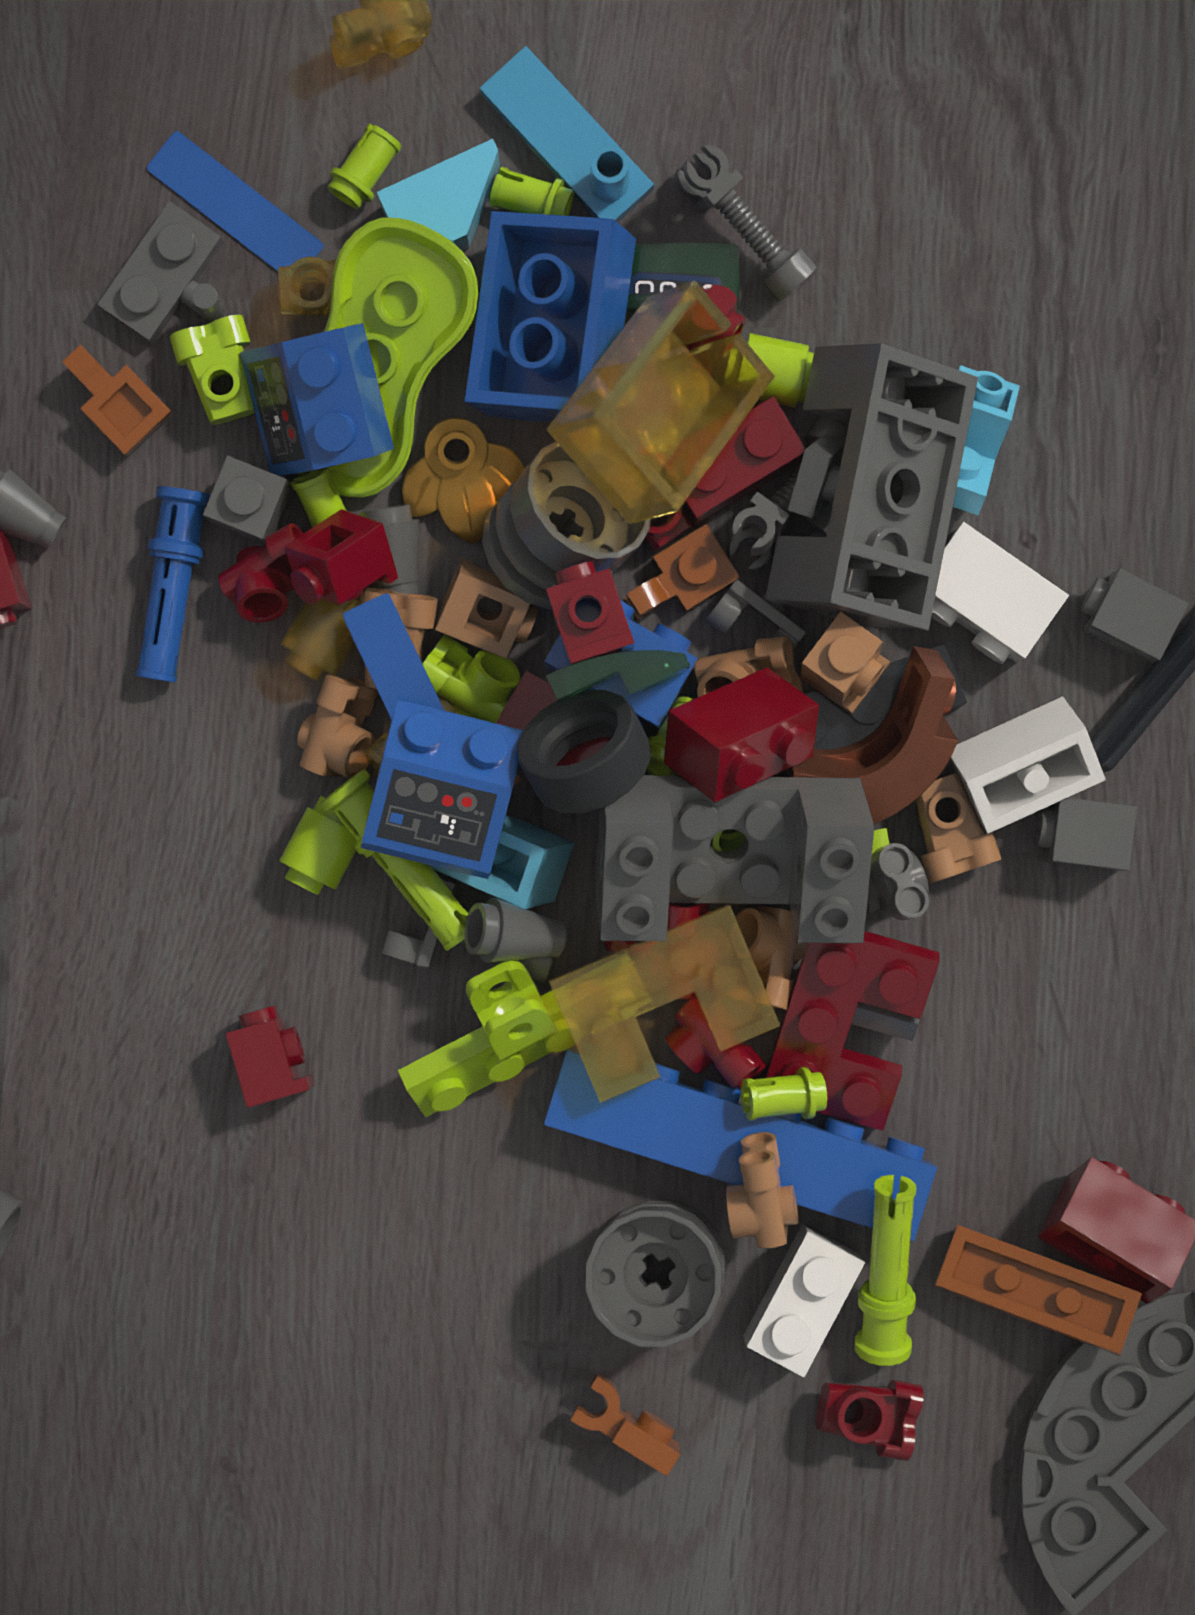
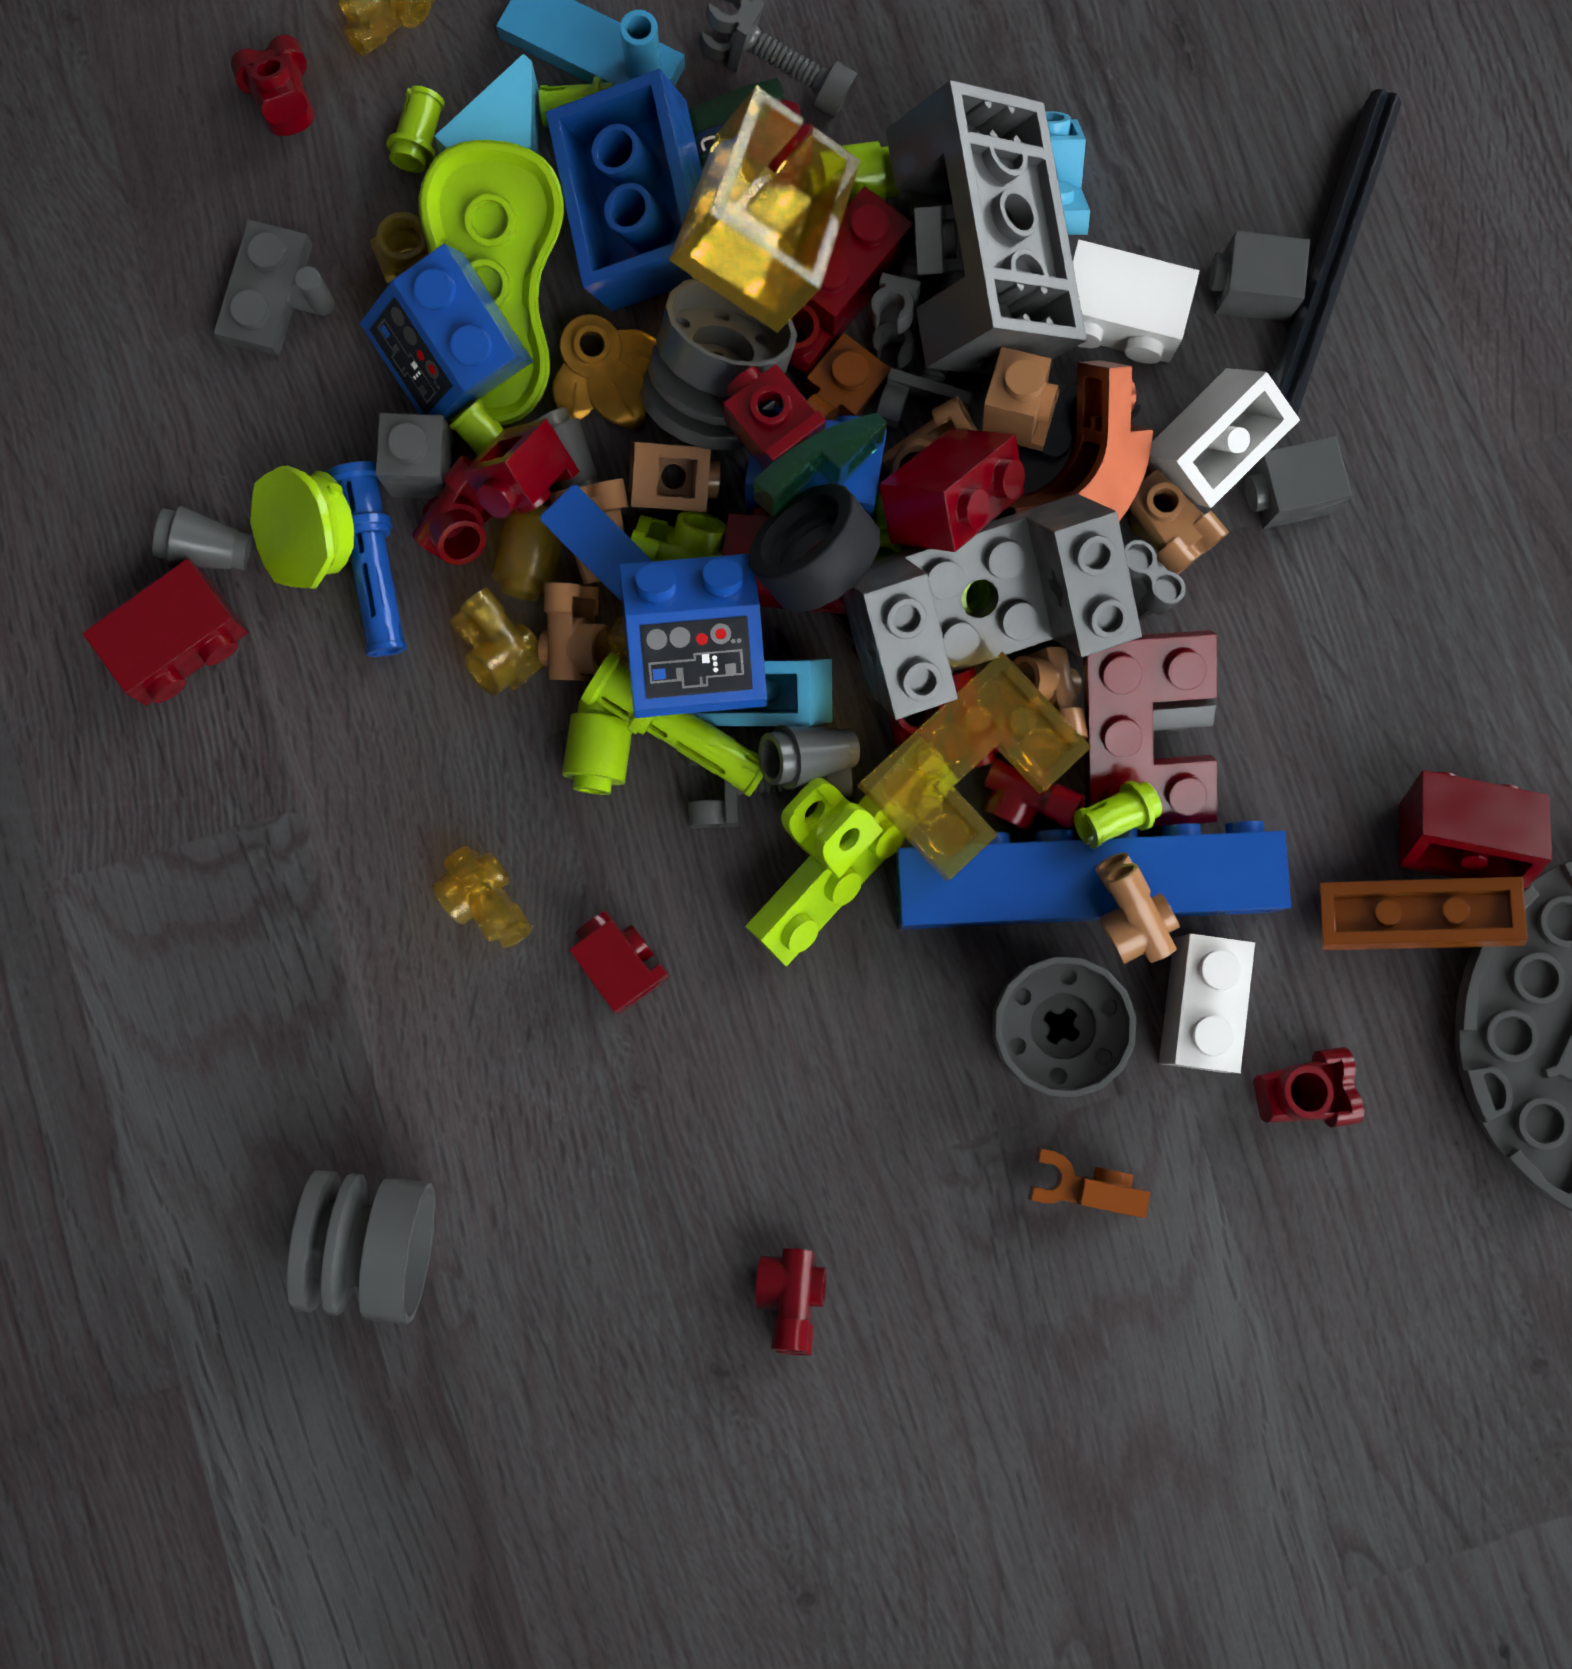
camera: 25 degrees left, 5 degrees down
dark orange plate [62,344,173,457] -> none
blue sticker [147,131,324,283] -> none
lime plate [169,315,255,425] -> none
lime pin [854,1175,916,1366] -> none
none -> dark red plate [231,35,315,136]
none -> lime hat [250,465,354,589]
none -> clear yellow plate [432,846,533,947]
none -> clear yellow plate [449,587,543,696]
none -> dark red plate [756,1248,827,1356]

